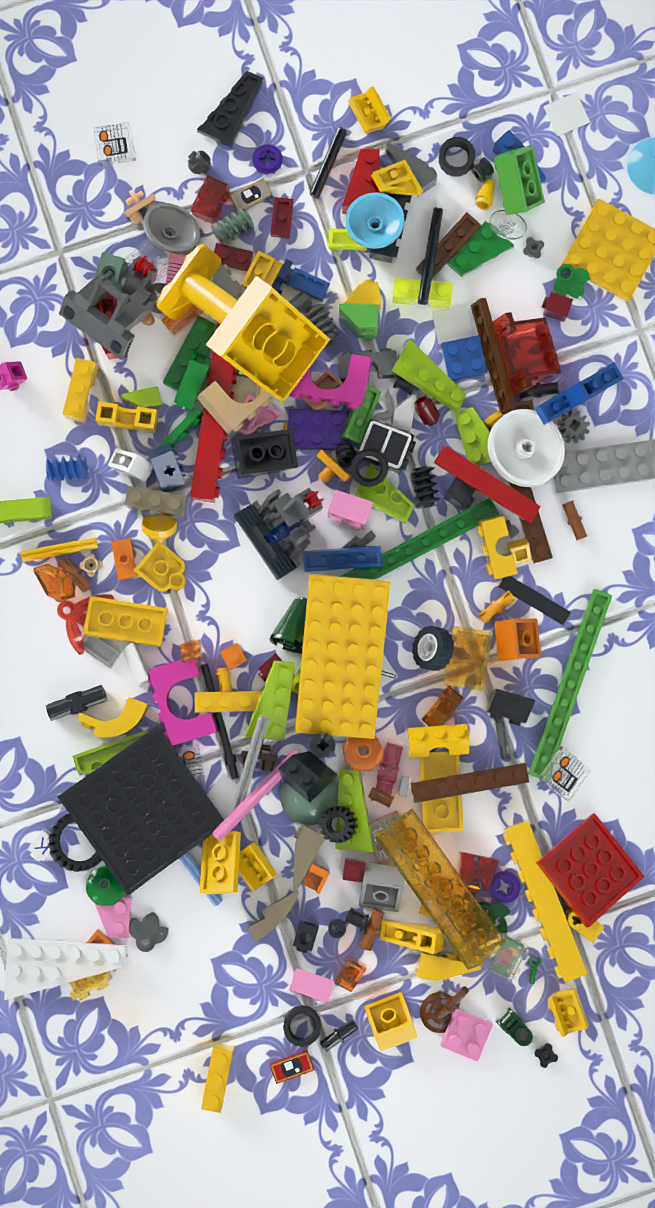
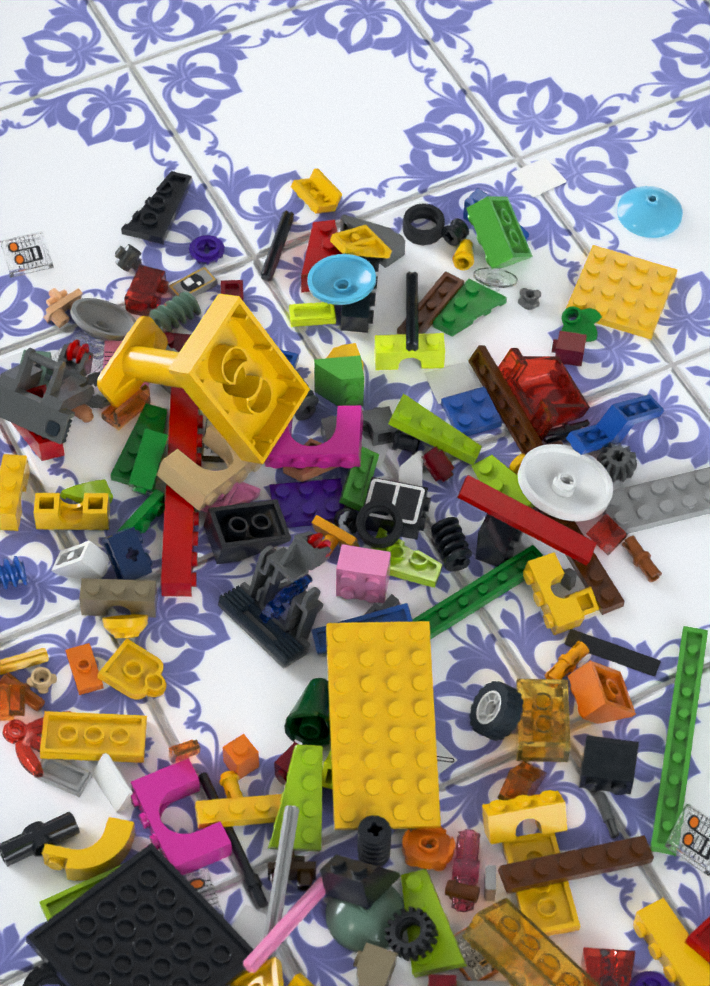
camera: 10 degrees left, 30 degrees down
none -> clear red panel [586,513,628,555]

